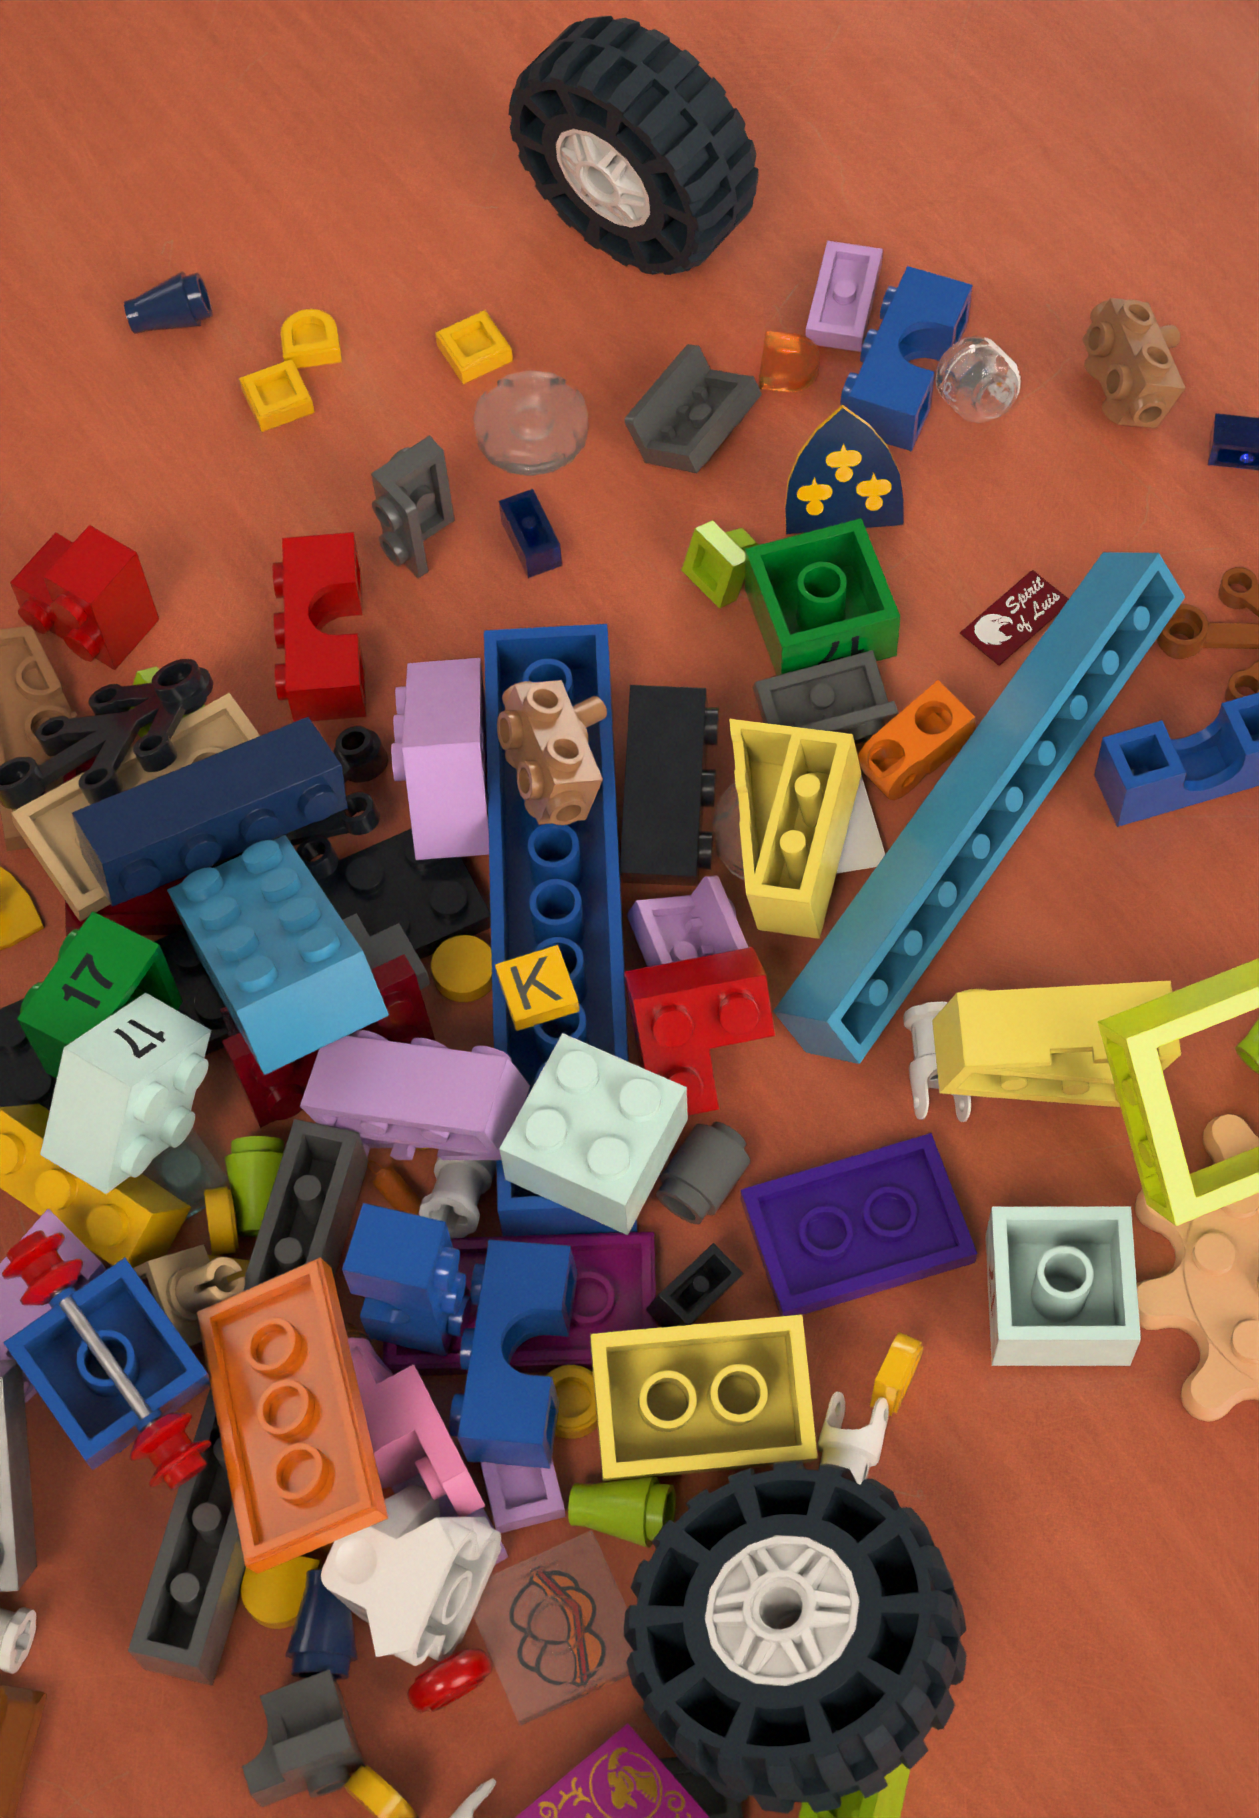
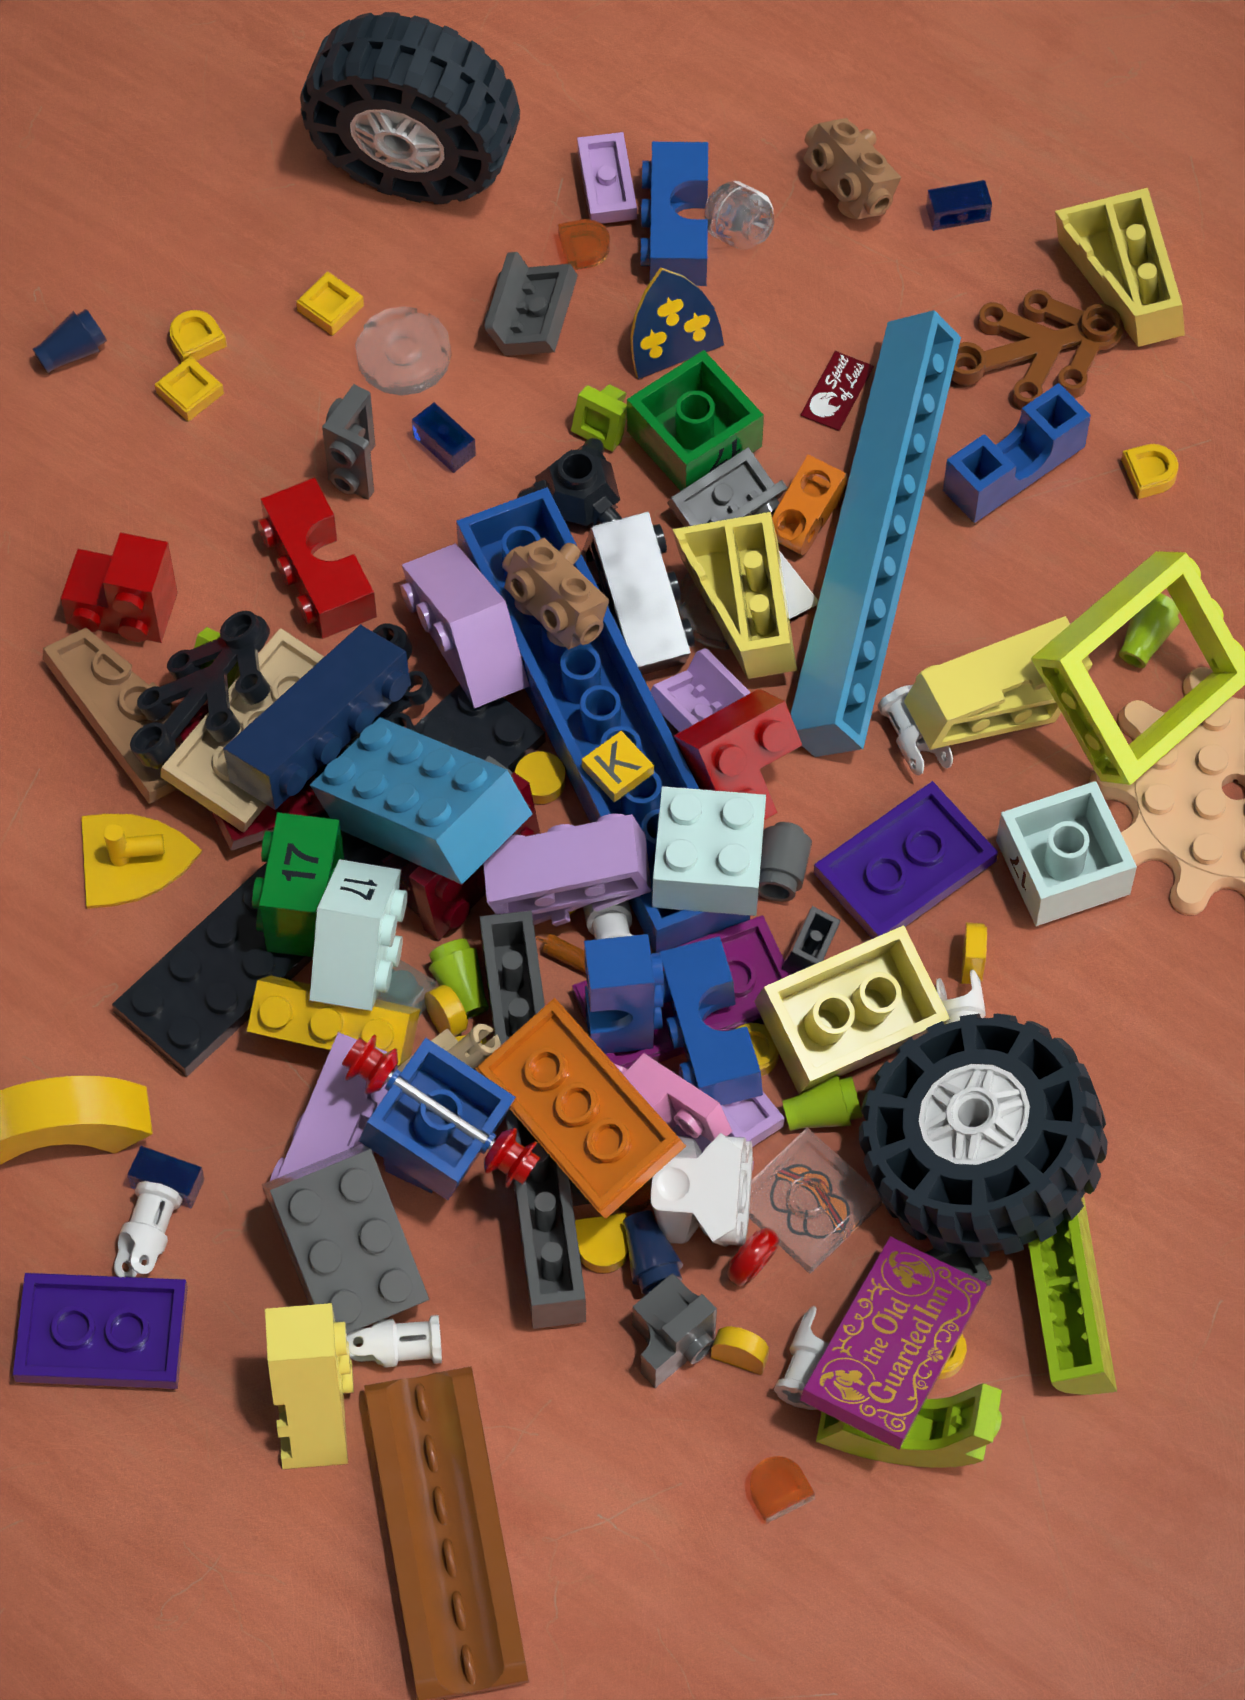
camera: 25 degrees left, 0 degrees up
none -> black rock [517,438,622,526]

